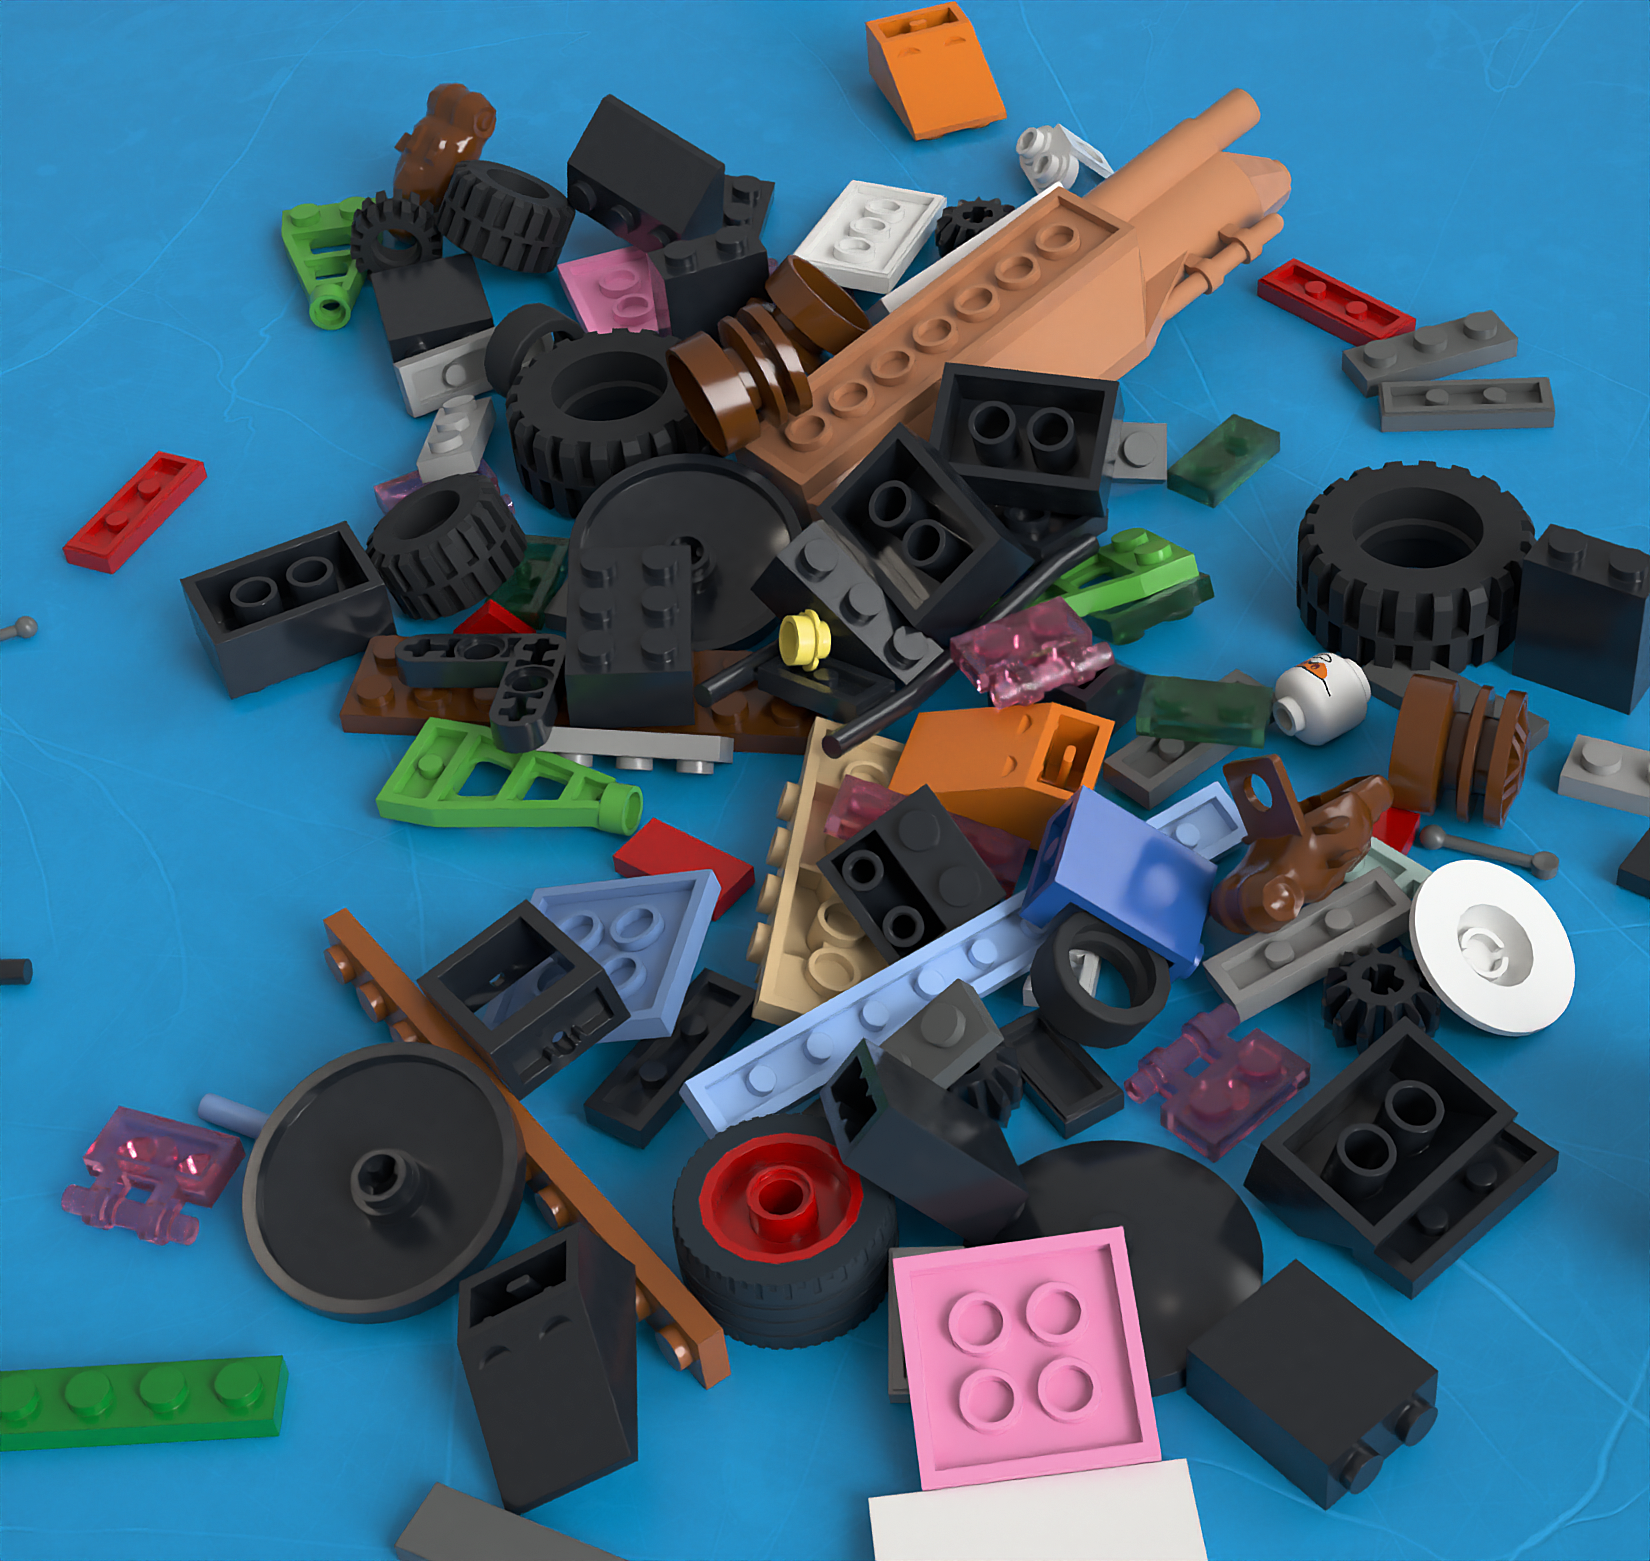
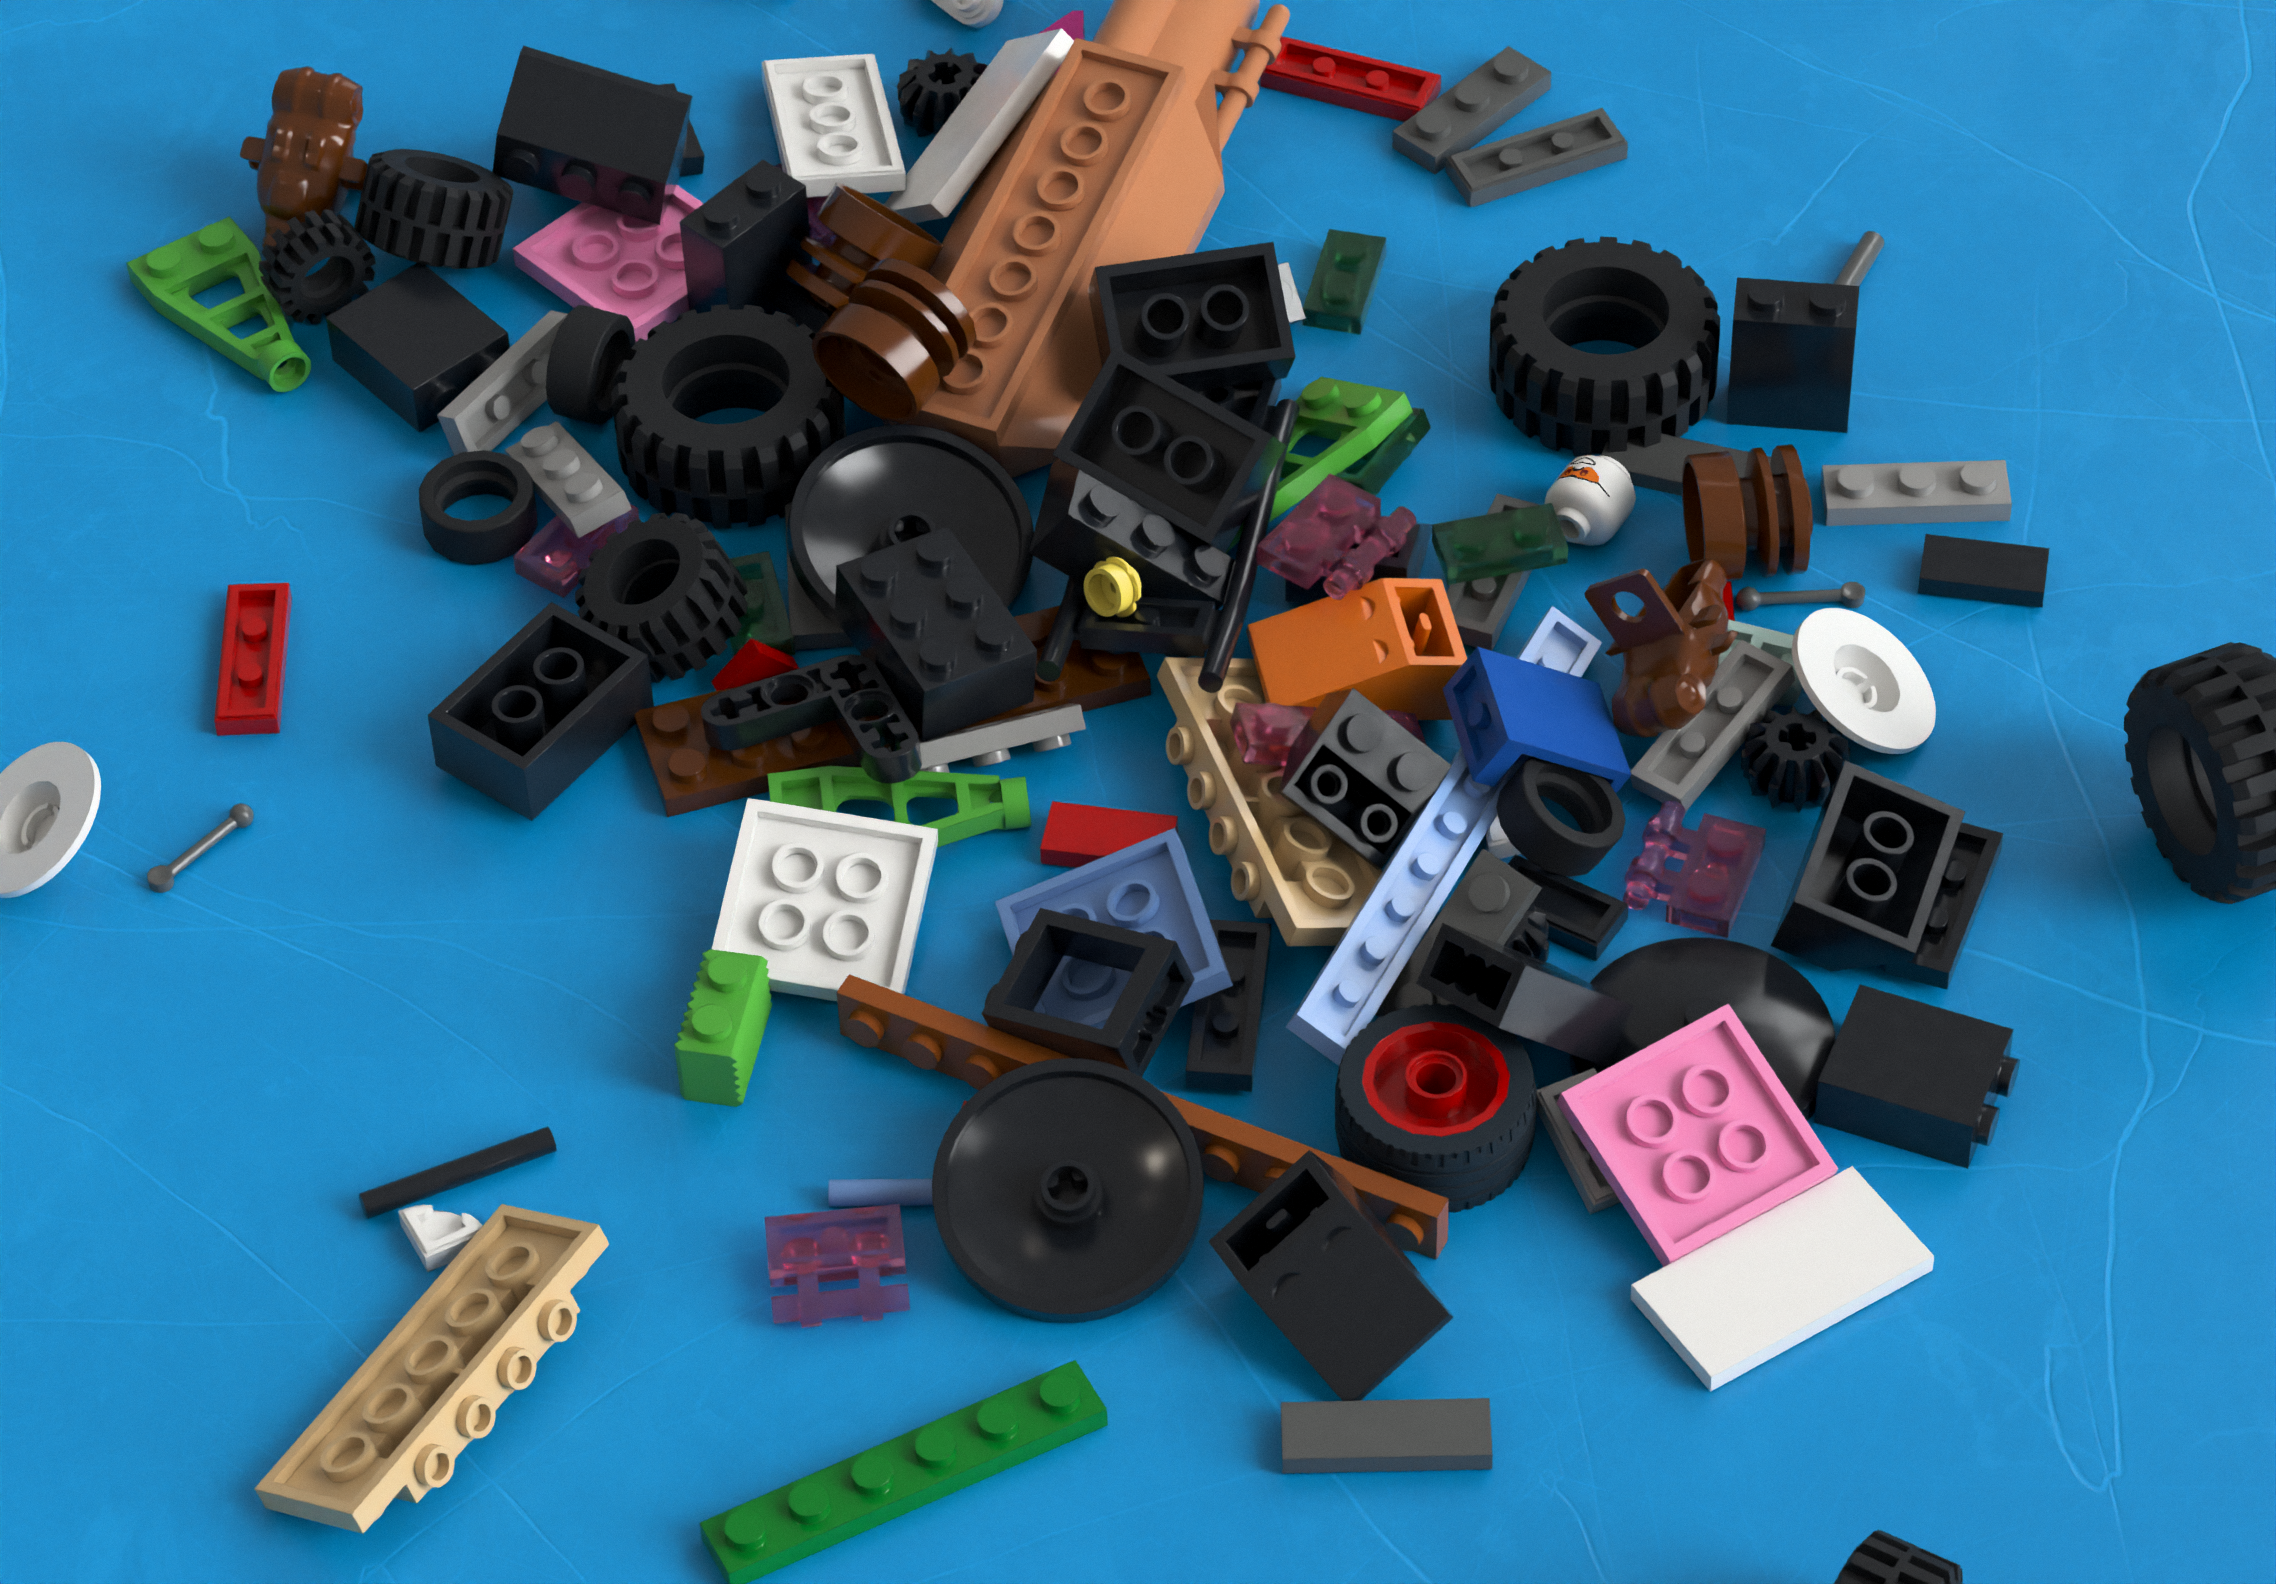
camera: 30 degrees left, 5 degrees up
none -> black tyre [419,450,538,564]
none -> bright green brick [674,949,773,1107]
none -> white plate [712,798,938,1001]

